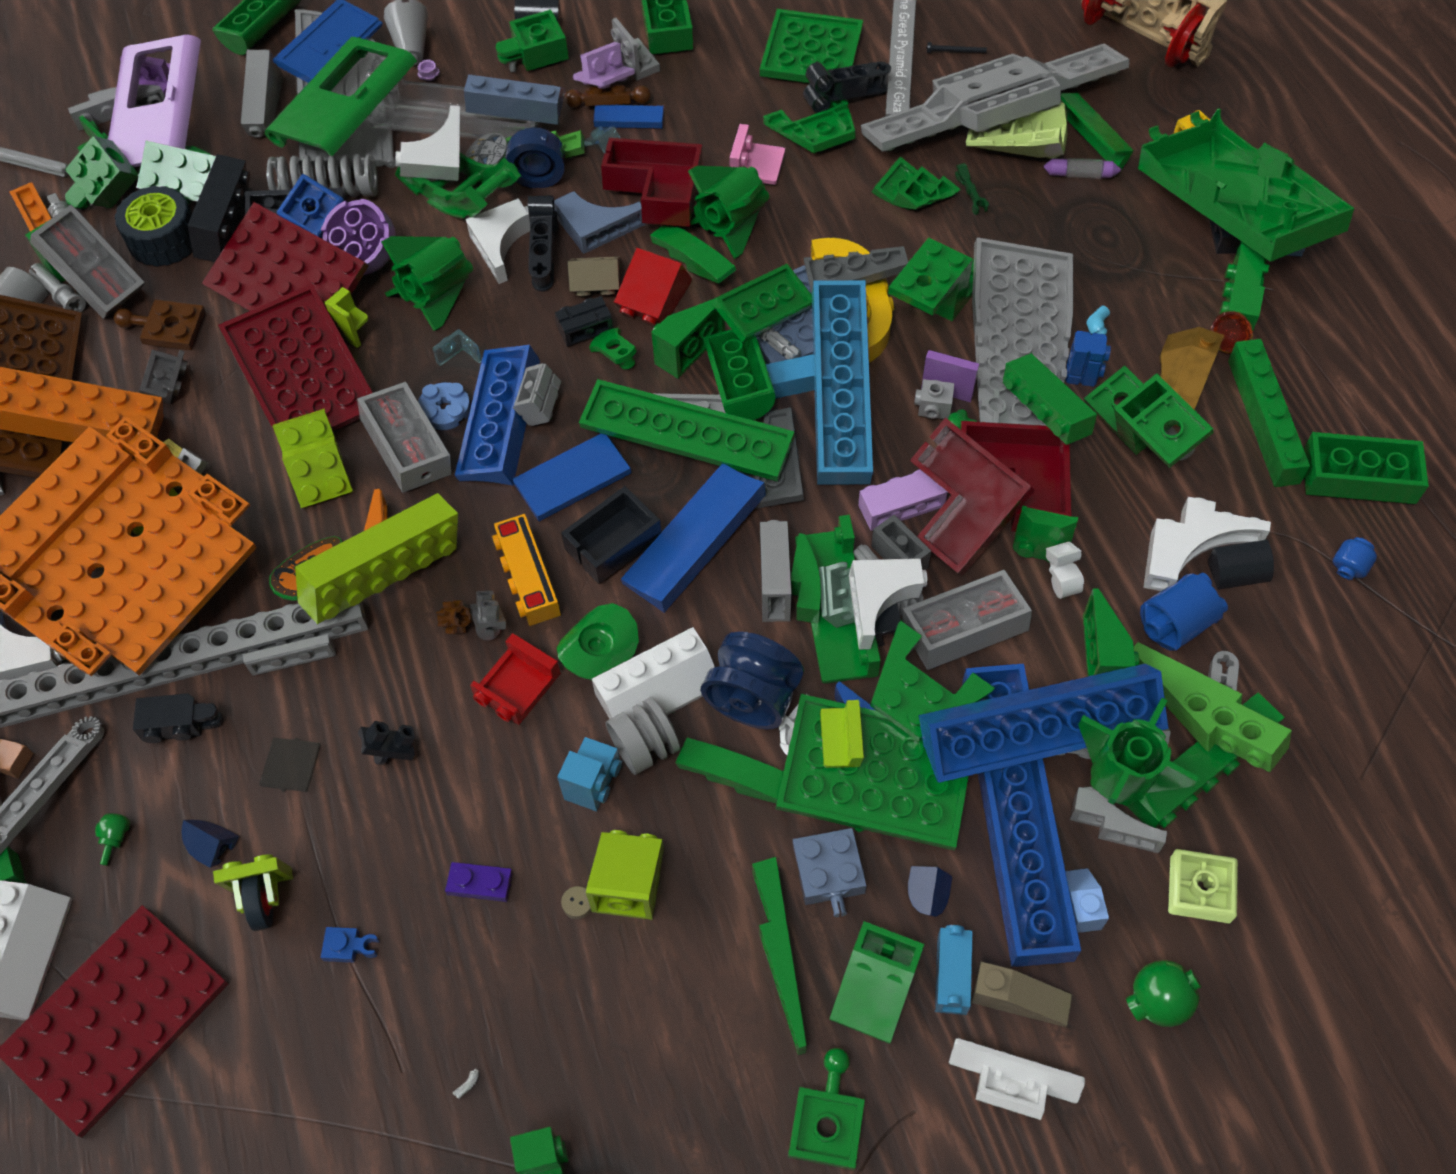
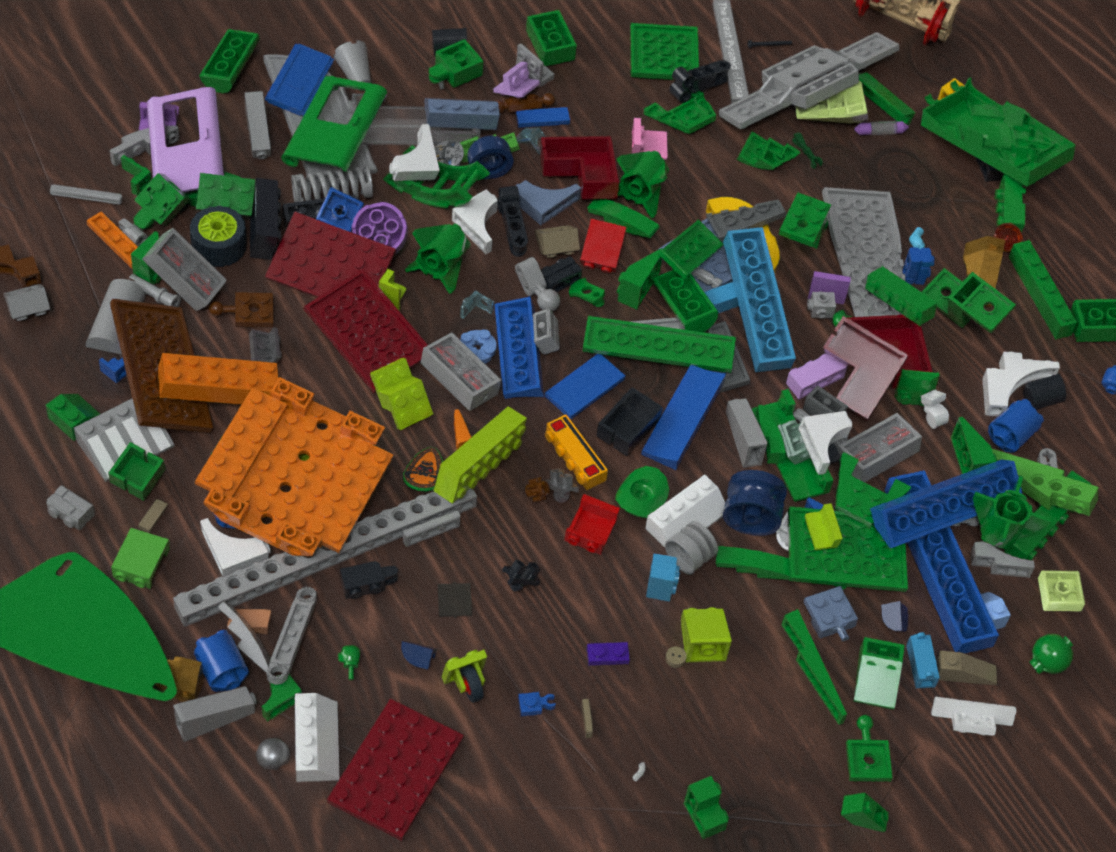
camera: 20 degrees left, 5 degrees down
none -> light grey beam [515,257,560,312]
none -> dark tan piece [581,699,593,738]

